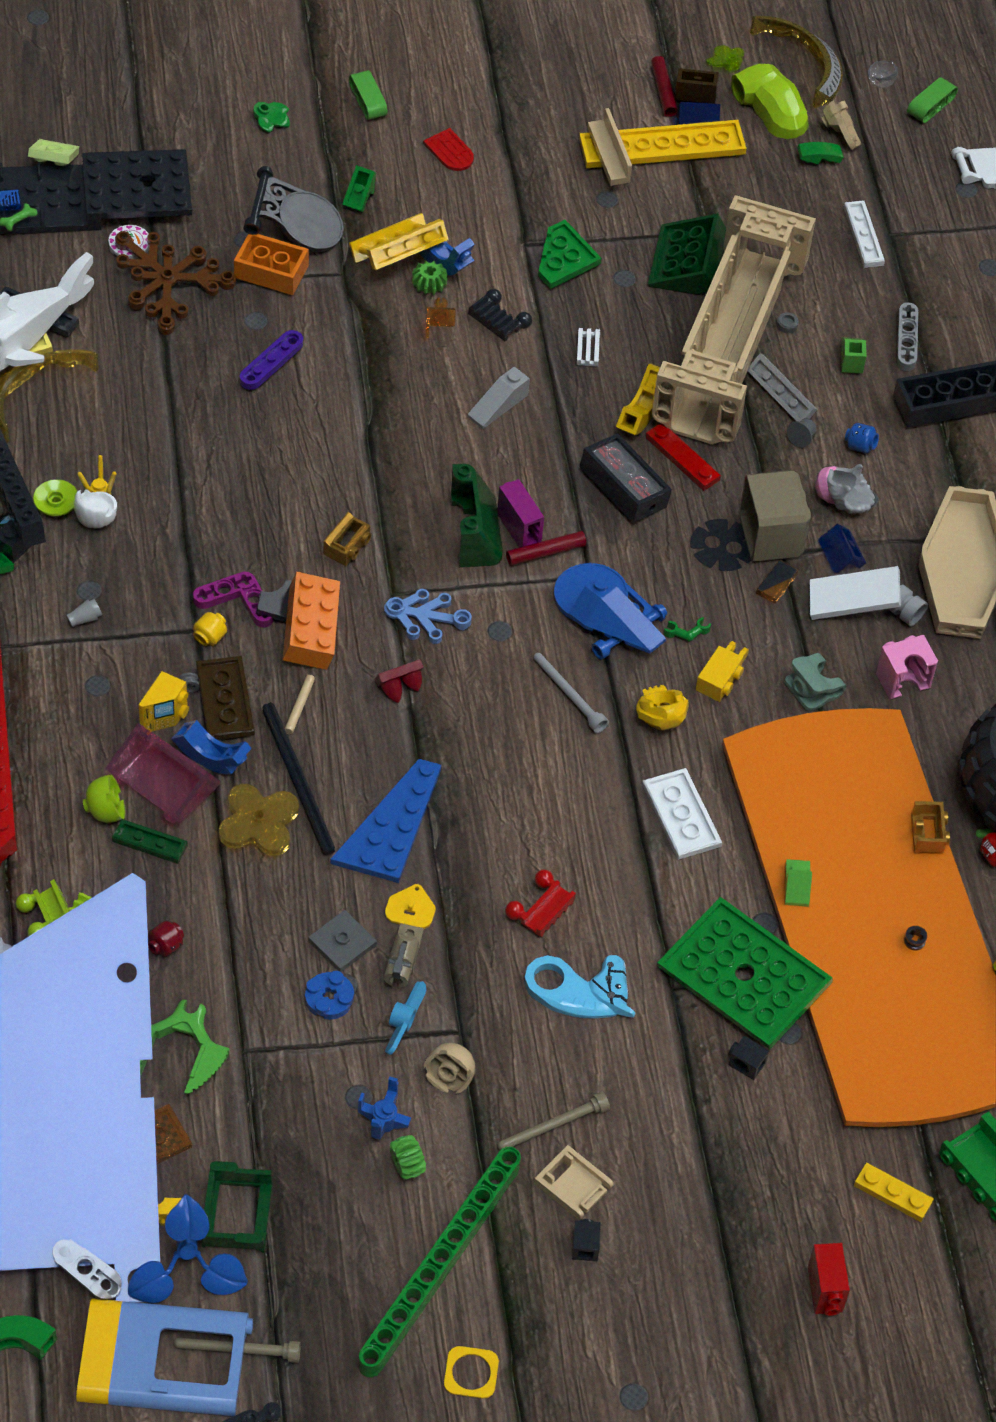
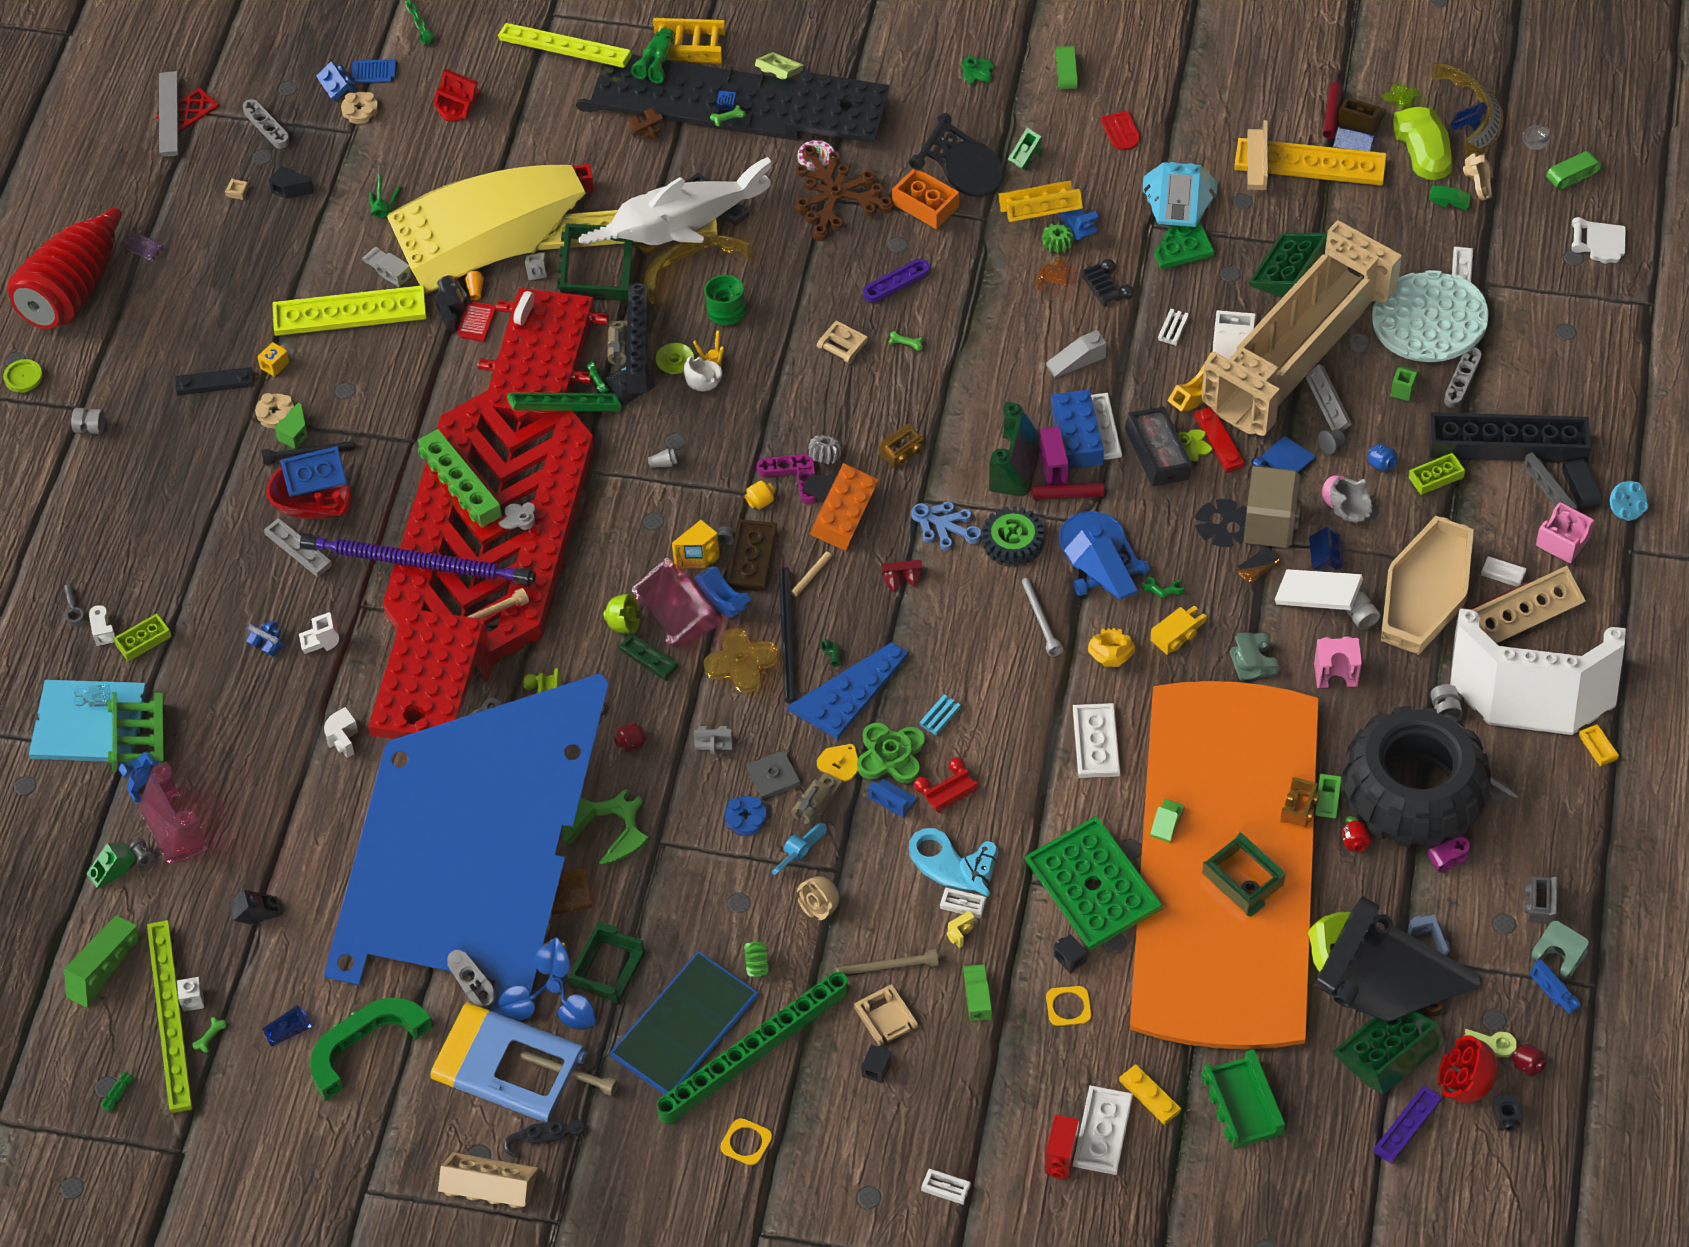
camera: 25 degrees right, 0 degrees up
blue piece [358,1077,411,1140] -> none
none -> clear green door [610,951,759,1095]
none -> light grey hips [694,726,732,754]
none -> green wheel [704,275,747,326]
none -> light grey gear [808,435,841,464]
none -> tan plate [817,320,868,364]
none -> dark green arm [820,639,840,667]
none -> bright green plant [857,723,925,783]
none -> blue panel [868,779,916,817]
none -> bright green piece [889,331,924,351]
none -> medium azure tile [920,694,961,736]
none -> white tile [921,1169,971,1205]
none -> white tile [940,887,987,918]
none -> light yellow bracket [947,911,974,948]
none -> bright green piece [963,964,992,1022]
none -> wheel [982,506,1044,567]
none -> yellow piece [1046,986,1091,1026]
none -> blue brick [1051,389,1104,469]
none -> white tile [1073,1086,1133,1175]
none -> white tile [1091,393,1122,460]
none -> medium azure wedge [1143,162,1218,227]
none -> lime plate [1178,429,1212,462]
none -> dark green piece [1202,832,1286,917]
none -> white slope [1213,310,1255,359]
none -> blue flag [1253,436,1316,473]
none -> bright green slope [1315,774,1341,818]
none -> light aqua tile [1372,270,1488,362]
none -> lime piece [1408,453,1465,495]
none -> clear blue tile [1450,102,1488,132]

